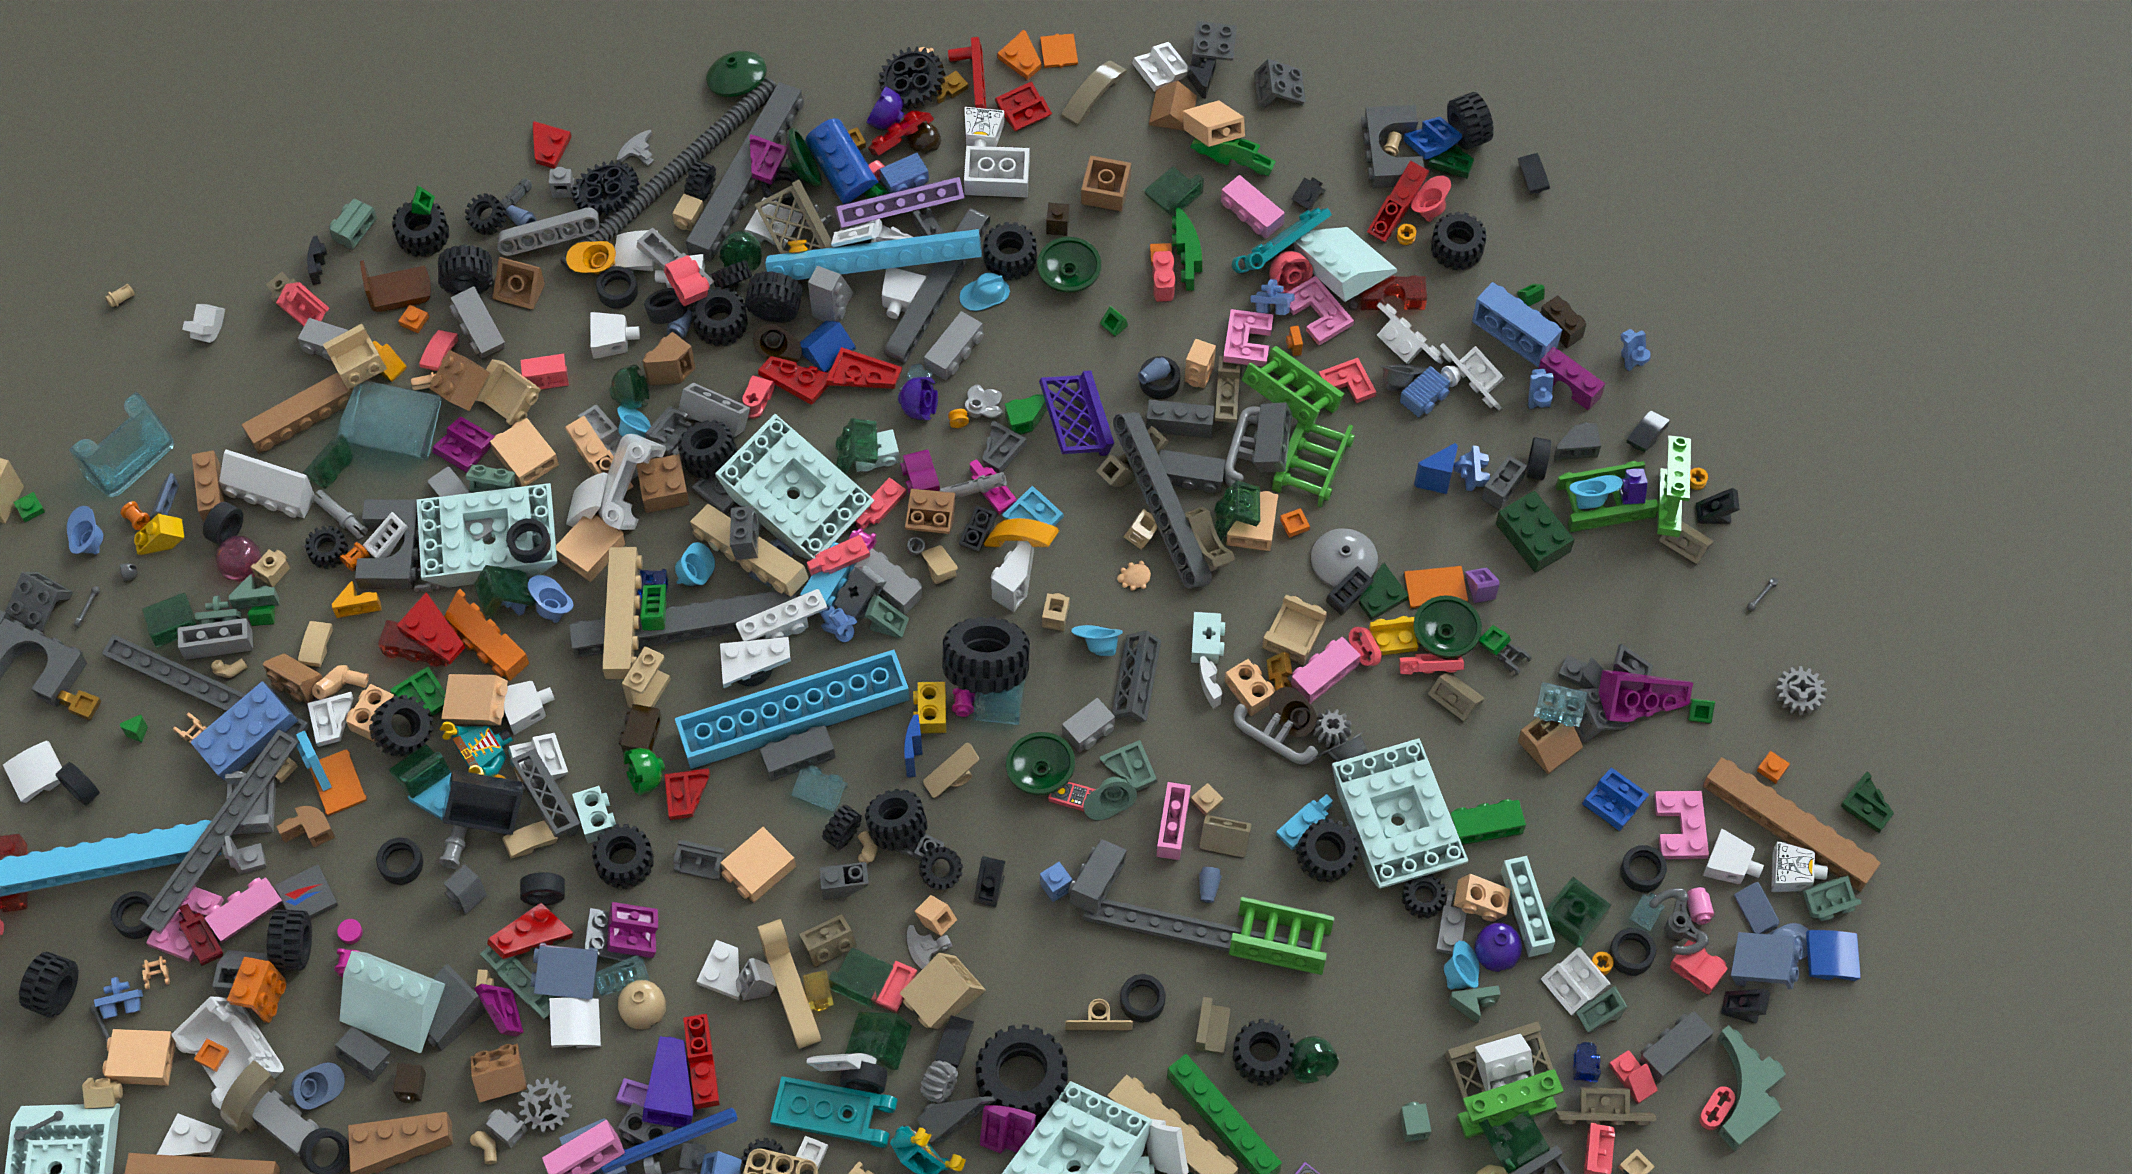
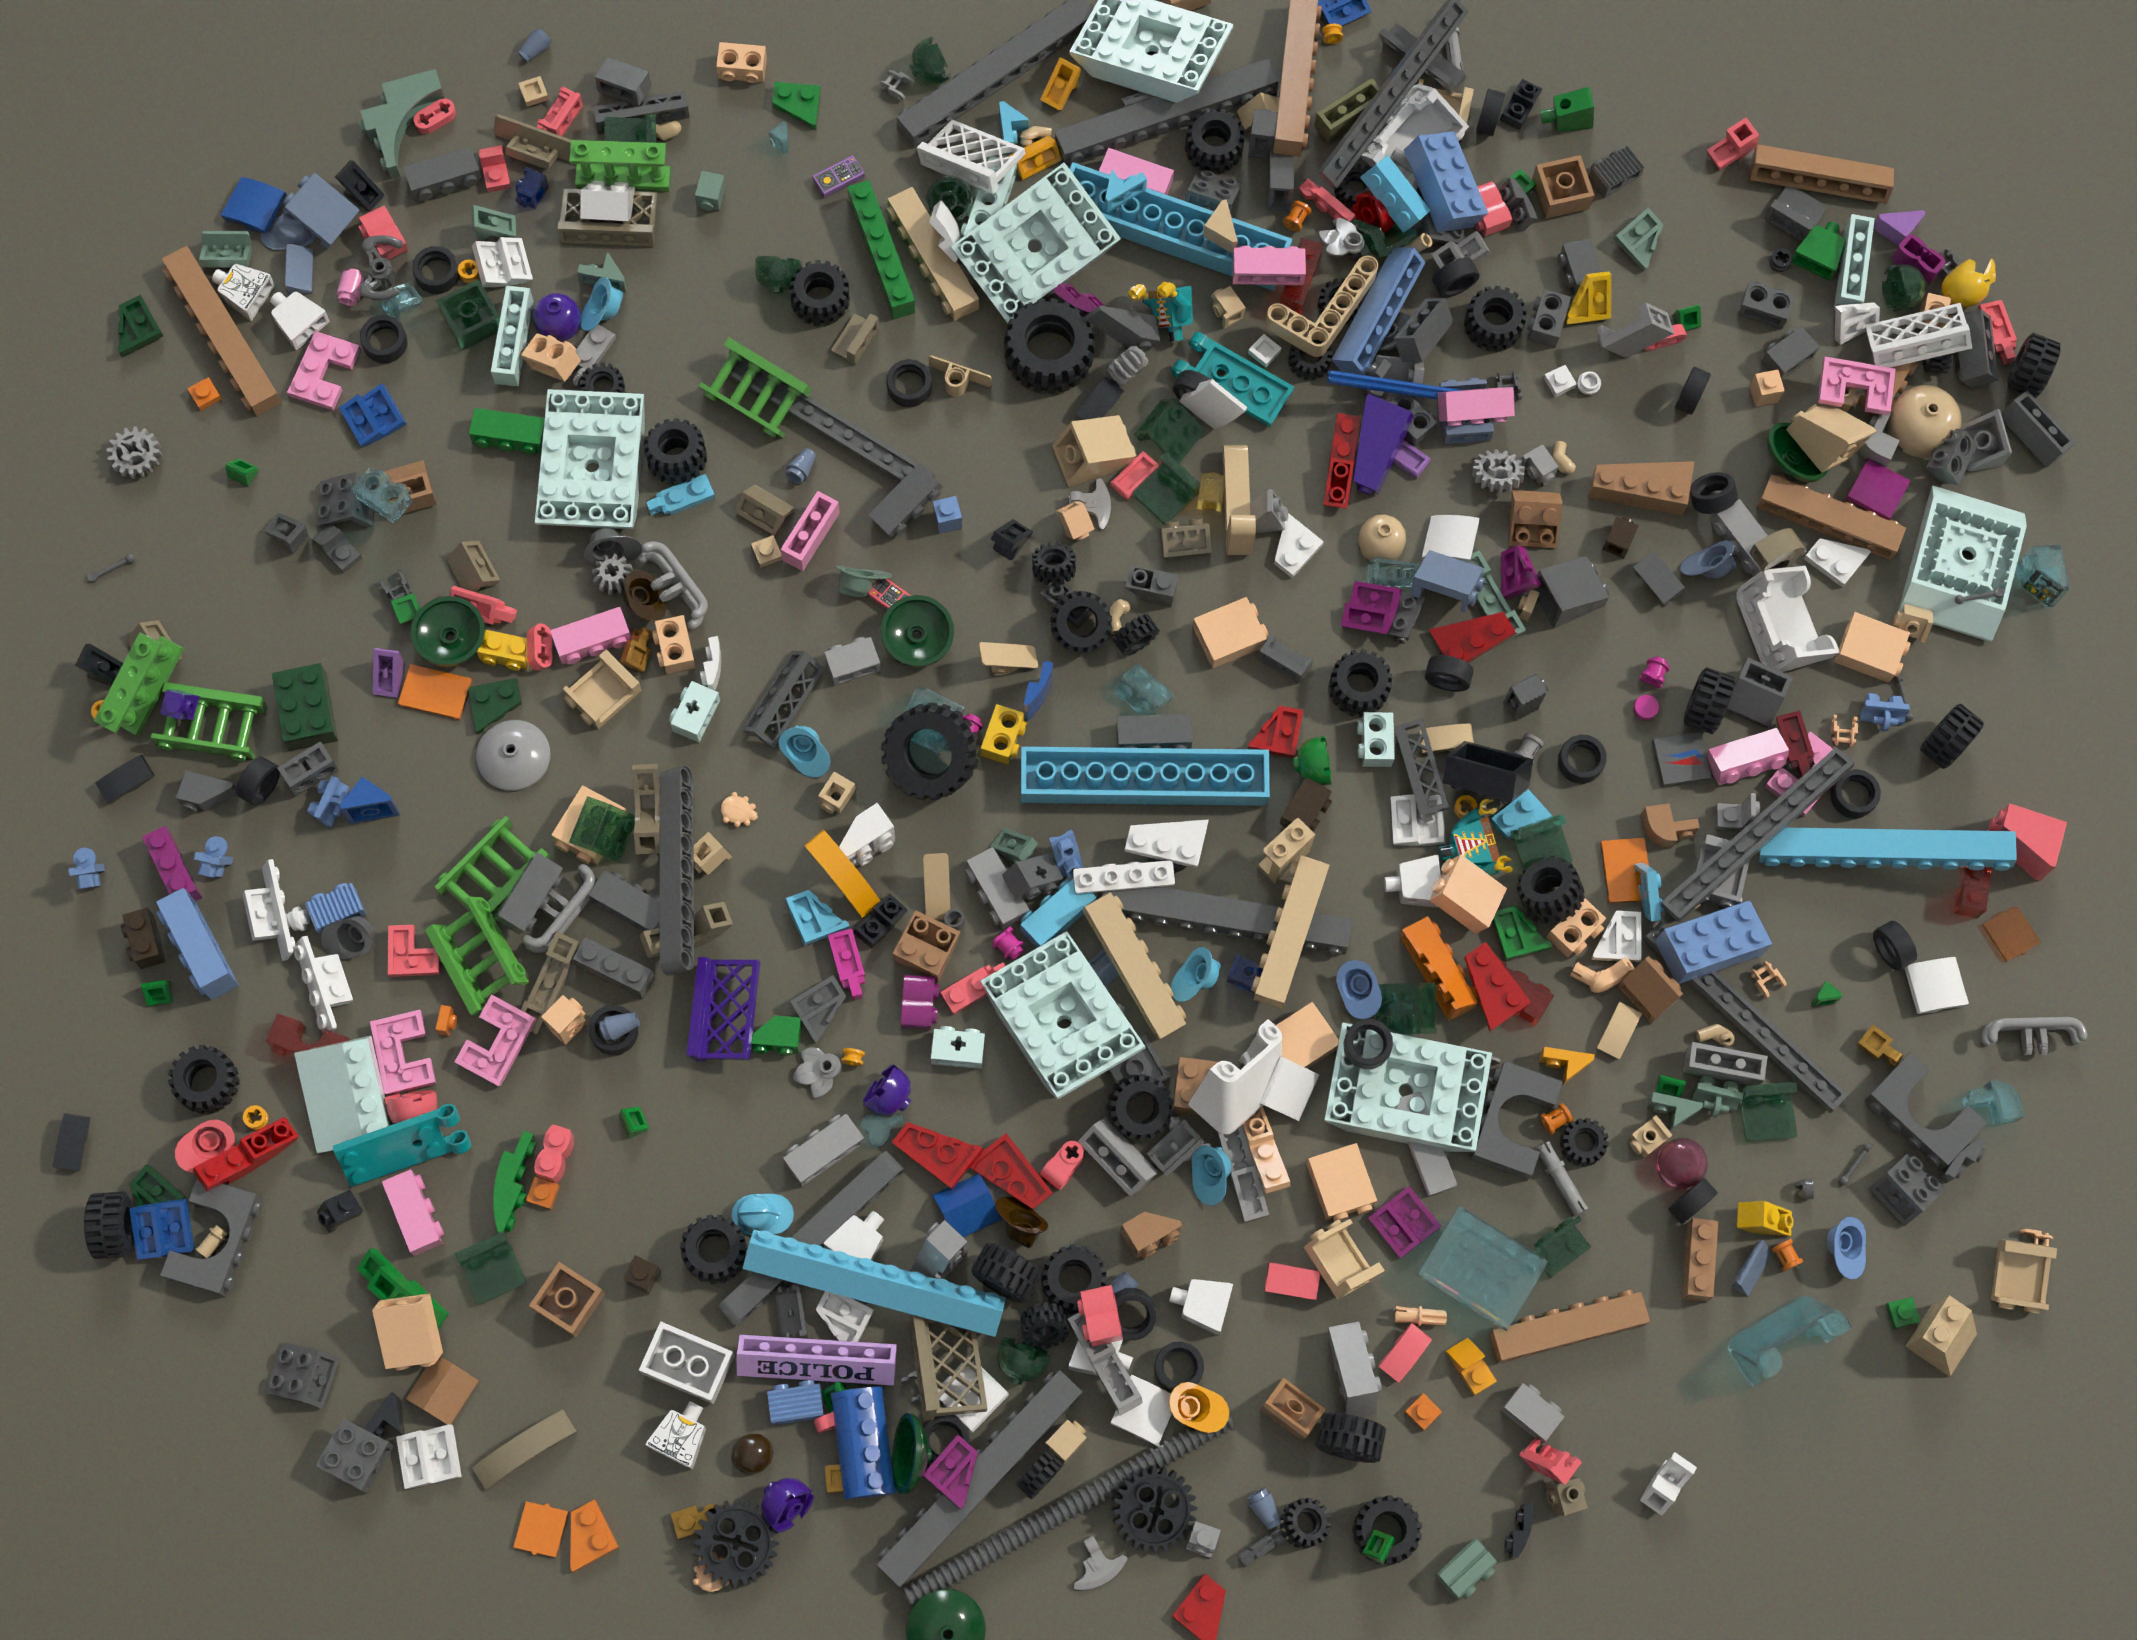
camera: 165 degrees left, 10 degrees up
tan pin [105,284,135,308] -> none
orange plate [194,1038,229,1072] -> none
white slope [219,450,314,519] -> none
orange bracket [227,957,286,1023] -> none
tan panel [323,324,387,389] -> none
light aqua slope [339,951,445,1053] -> none
reddish brown piece [360,260,431,312] -> none
white slope [363,512,408,558] -> none
medium nougat brick [429,350,490,411] -> none
sand green bracket [466,465,515,492] -> none
light grey beam [498,208,599,256] -> none
clear green cylinder [609,364,650,409] -> none
green slope [640,584,666,631] -> none
dark grey brick [730,506,759,560] -> none
light orange bush [787,239,808,253] -> none
coral hinge [807,535,870,576] -> none
white slope [831,218,883,247] -> none
clear green bracket [835,418,878,475] -> none
red wing [868,110,934,156] -> none
light grey pin [940,472,1007,498] -> none
red piece [948,37,987,109] -> none
red slope [995,81,1052,132] -> none
dark green dish [1037,237,1101,293] -> none
sand green wing [1099,740,1158,791] -> none
medium blue hips [1251,279,1295,315] -> none
orange plate [1280,508,1310,538] -> none
black slope [1326,566,1374,615] -> none
medium azure piece [1569,475,1623,509] -> none
magenta wedge [1598,670,1693,722] -> none

